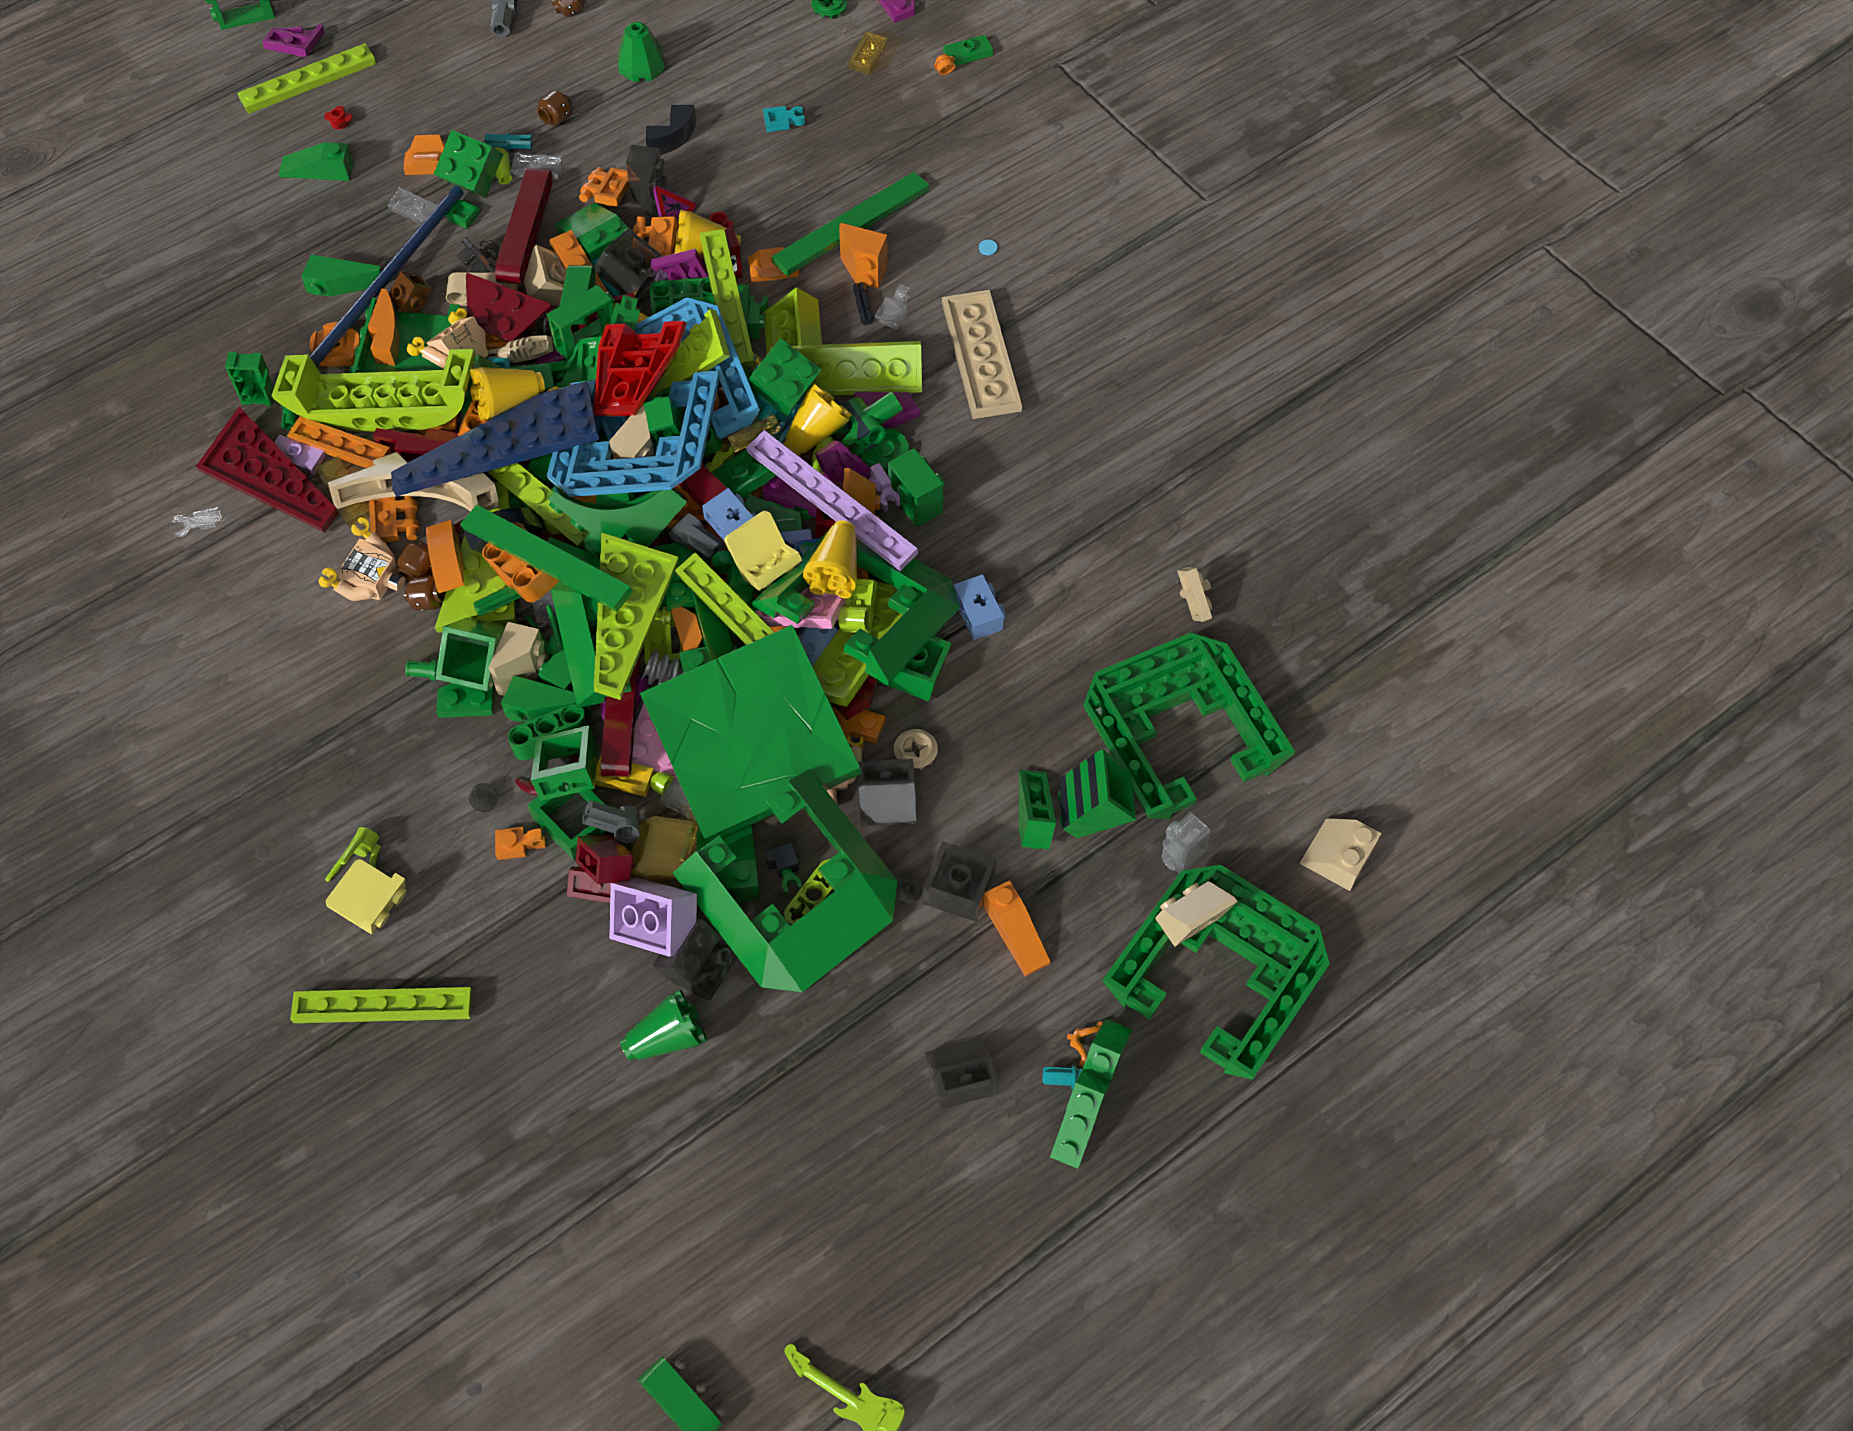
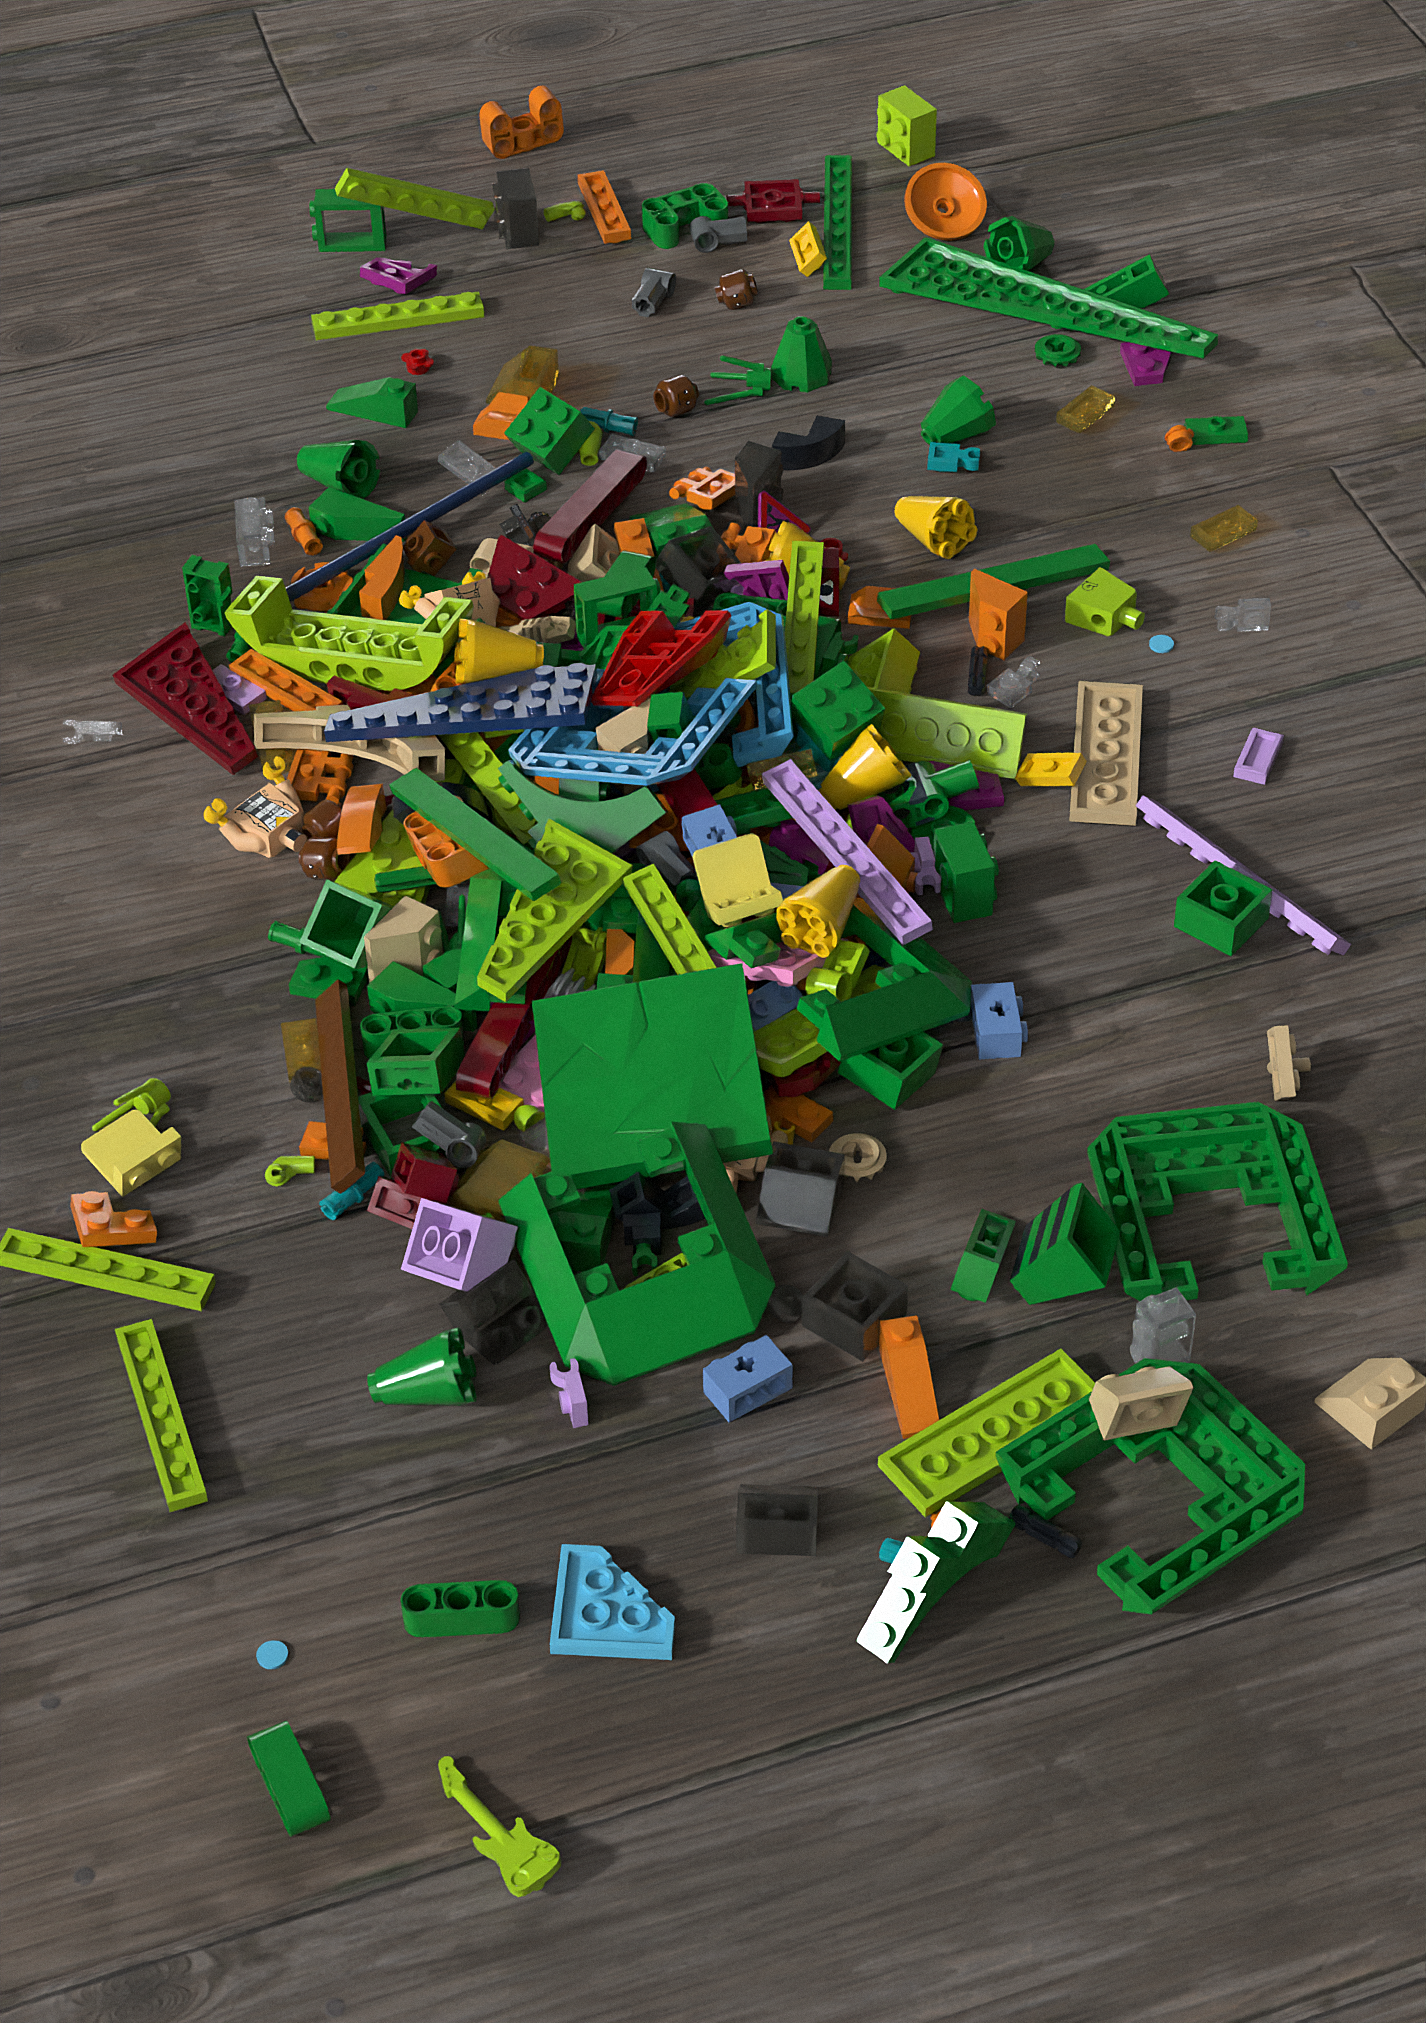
camera: 20 degrees right, 15 degrees down
none -> orange plate [70,1191,157,1247]
none -> lime plate [115,1319,208,1512]
none -> clear brick [234,497,275,567]
none -> medium azure piece [256,1640,288,1669]
none -> lime arm [265,1156,315,1186]
none -> clear yellow plate [281,1018,322,1083]
none -> orange pin [285,507,323,556]
none -> green cone [297,440,380,498]
none -> reddish brown tile [315,979,365,1194]
none -> teal axle [319,1162,385,1220]
none -> green beam [400,1580,520,1638]
none -> clear yellow slope [486,345,559,404]
none -> lavender plate [550,1358,588,1428]
none -> medium azure plate [550,1544,675,1660]
none -> black brick [609,1172,706,1229]
none -> medium blue brick [703,1335,793,1422]
none -> green plant [704,355,771,405]
none -> lime plate [878,1349,1095,1518]
none -> yellow cone [895,496,978,559]
none -> green cone [921,375,996,445]
none -> black axle [1009,1505,1083,1558]
none -> yellow plate [1015,753,1087,786]
none -> lime torso [1065,567,1145,636]
none -> lavender plate [1136,795,1351,955]
none -> green brick [1174,860,1273,956]
none -> clear yellow plate [1190,505,1258,552]
none -> clear plate [1214,598,1272,632]
none -> lavender tile [1233,728,1284,785]

